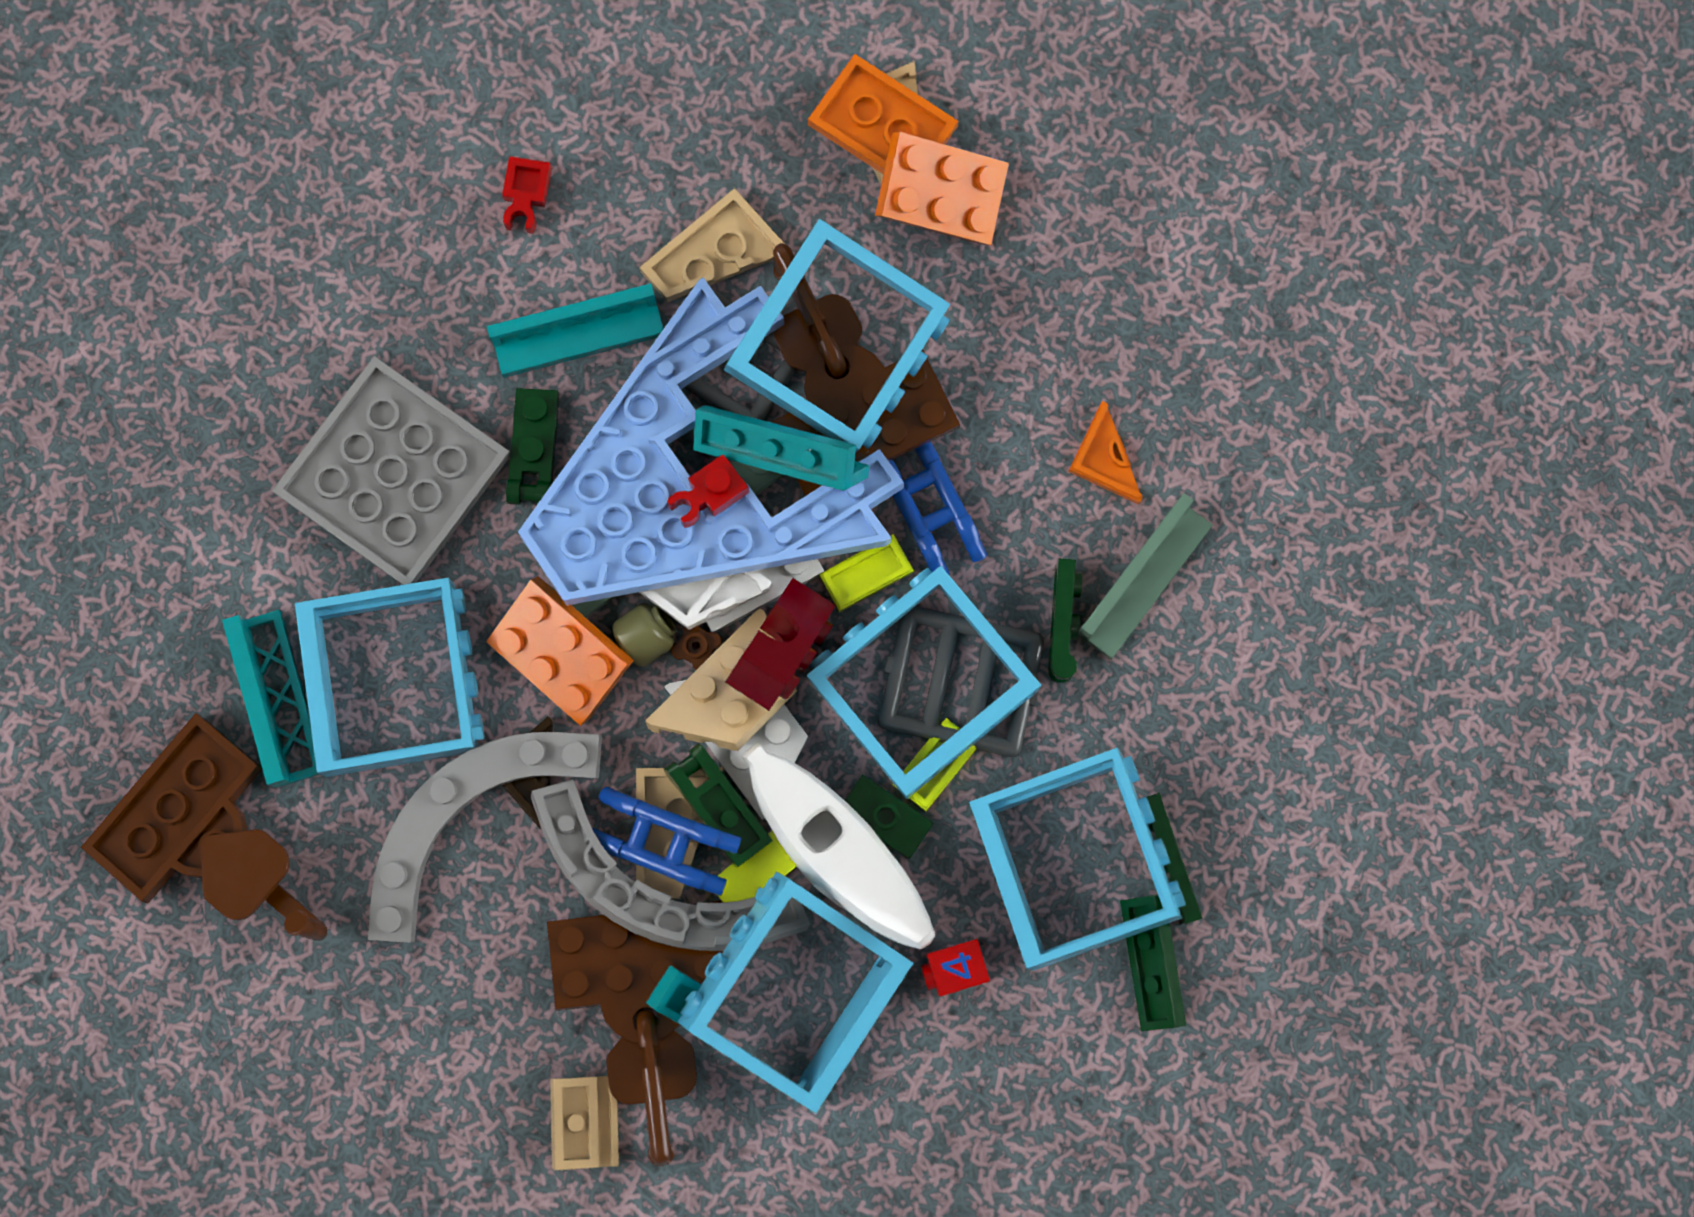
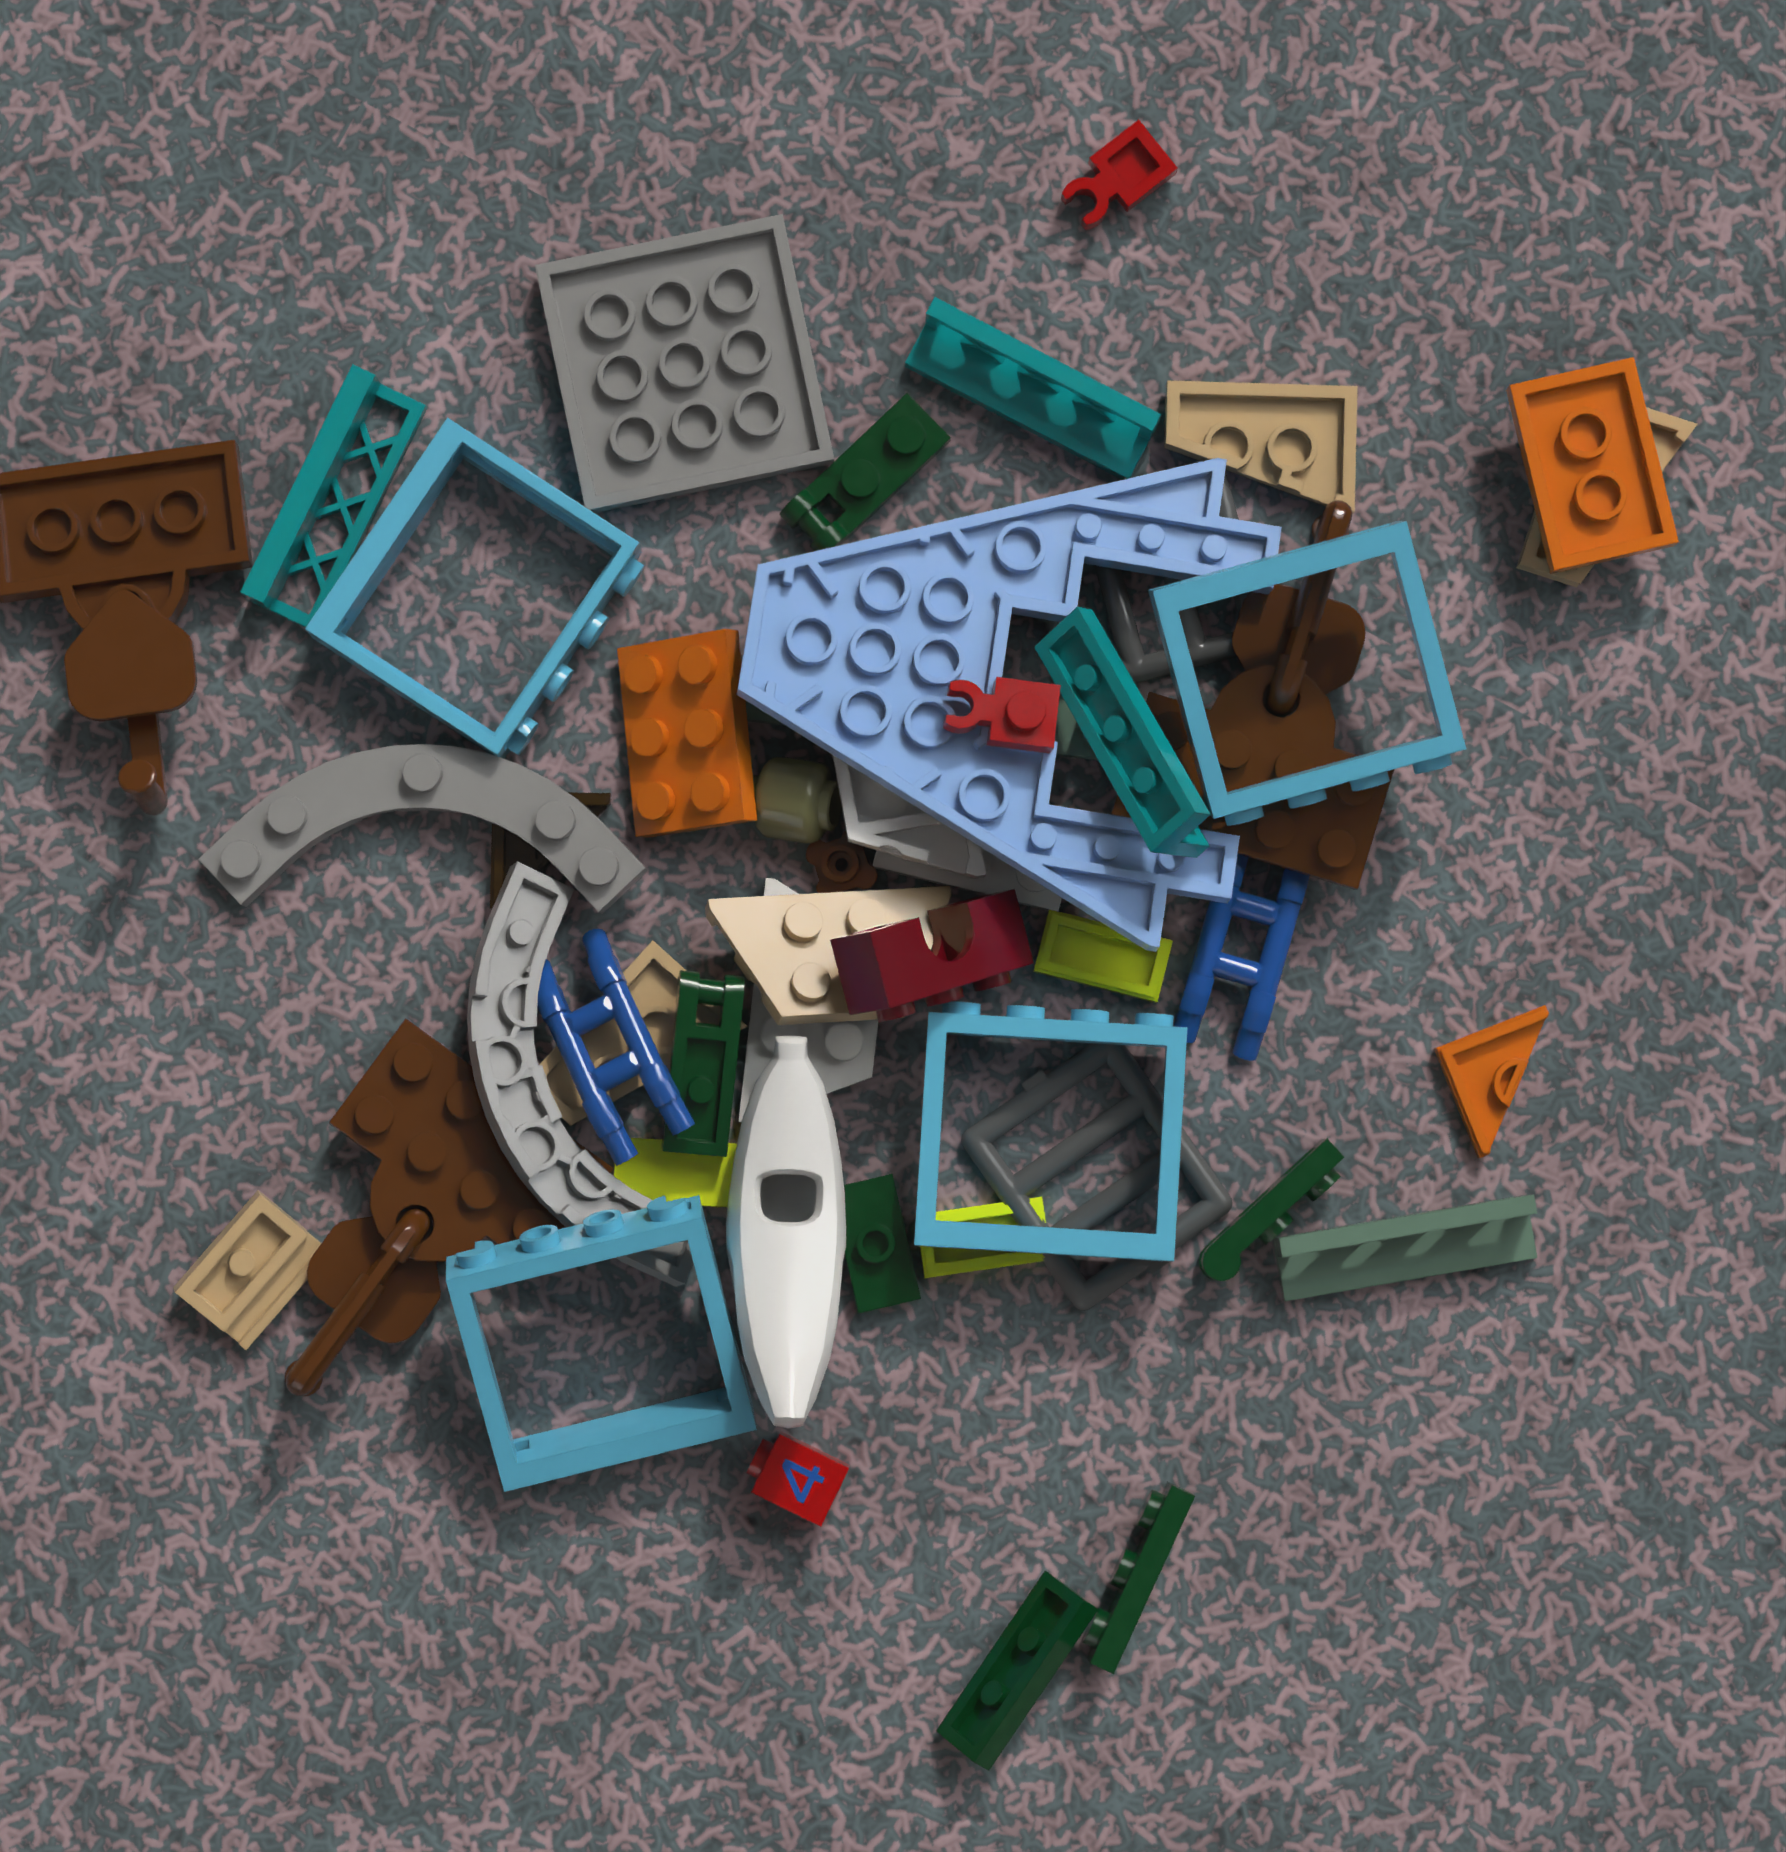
camera: 40 degrees right, 5 degrees up
teal plate [646,965,702,1025] -> none
orange plate [875,132,1009,245] -> none
medium azure window [969,748,1186,971] -> none

